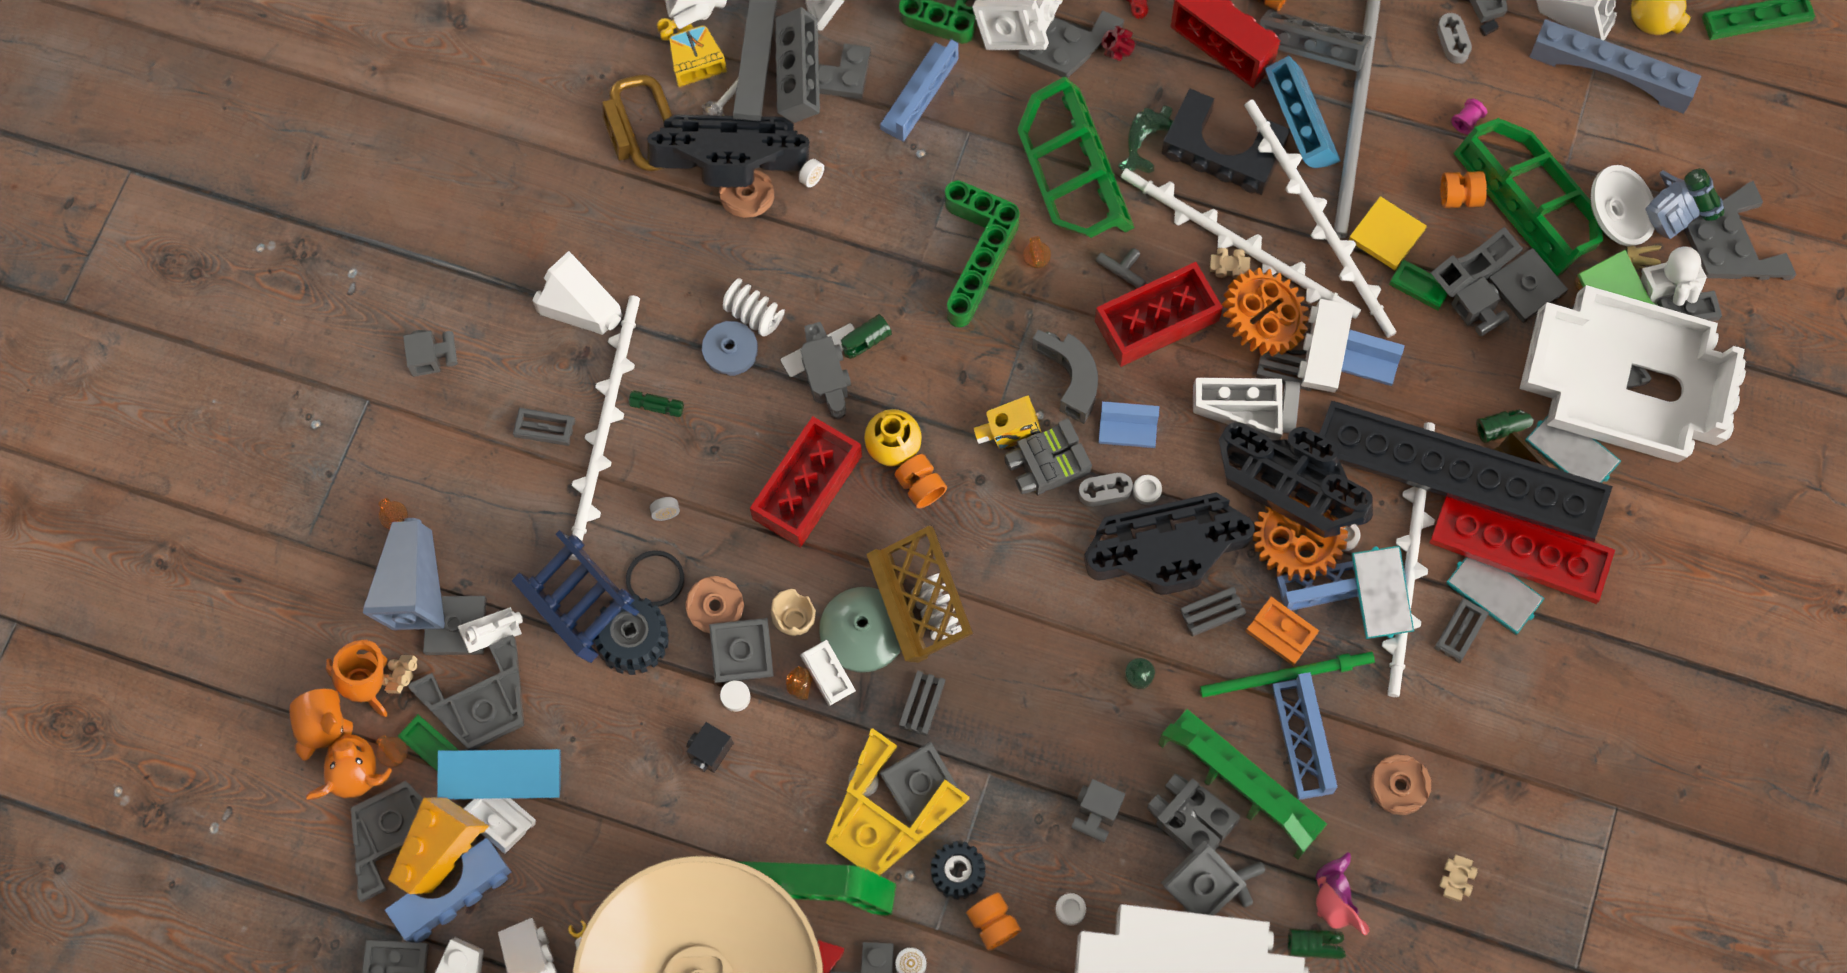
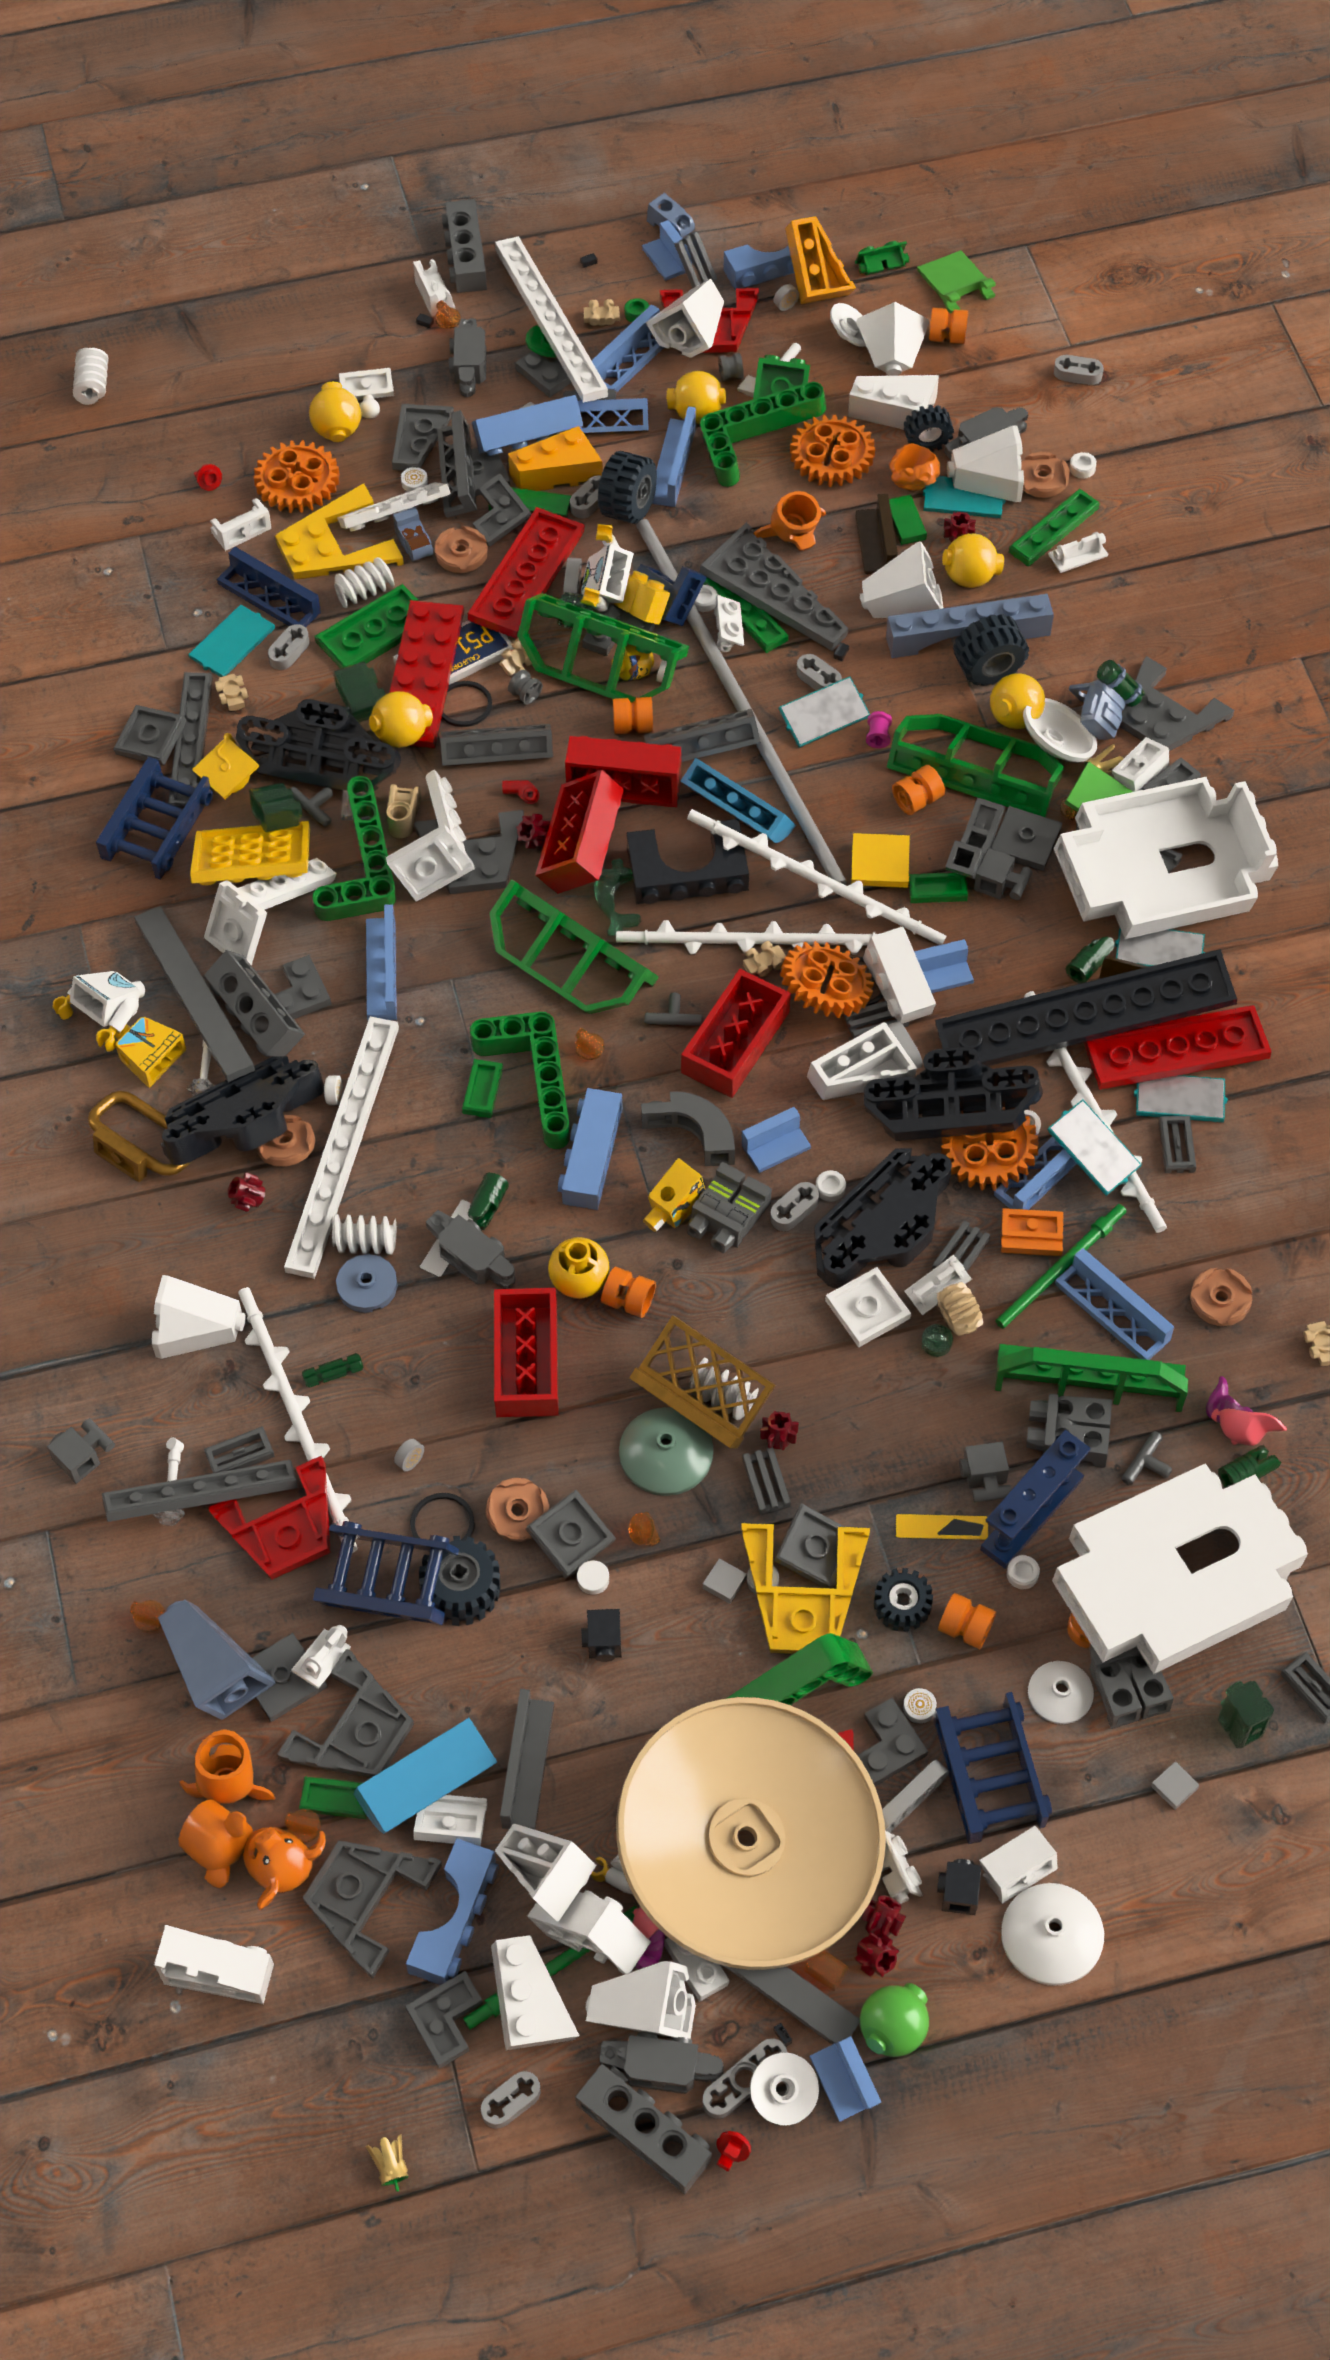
camera: 35 degrees left, 10 degrees down
tan piece [382,655,417,693] -> none
light orange wedge [388,798,489,894] -> none
tan hair [771,589,816,636] -> none
white plate [800,640,856,706] -> none
dark grey plate [1161,841,1247,916] -> none
white piece [1664,246,1702,306] -> none
none -> dark grey tile [102,1460,297,1522]
none -> piece [153,1437,185,1526]
none -> white wedge [154,1925,274,2004]
none -> red wing [208,1456,330,1580]
none -> dark red gear [228,1172,266,1212]
none -> white plate [284,1016,399,1279]
none -> green tile [462,1059,503,1118]
none -> white wedge [495,1824,597,1922]
none -> dark grey fence [500,1689,554,1830]
none -> red brick [535,770,624,894]
none -> medium blue brick [558,1088,623,1210]
none -> light grey tile [703,1558,747,1604]
none -> dark red gear [760,1411,799,1450]
none -> flat silver piece [778,676,870,748]
none -> white plate [825,1267,911,1347]
none -> yellow sticker [896,1514,988,1540]
none -> white hinge [904,1255,972,1315]
none -> tan gear [937,1282,983,1336]
none -> black wheel [953,614,1029,686]
none -> dark blue fence [980,1429,1091,1569]
none -> yellow brick [990,673,1045,729]
none -> white hinge [1048,532,1108,573]

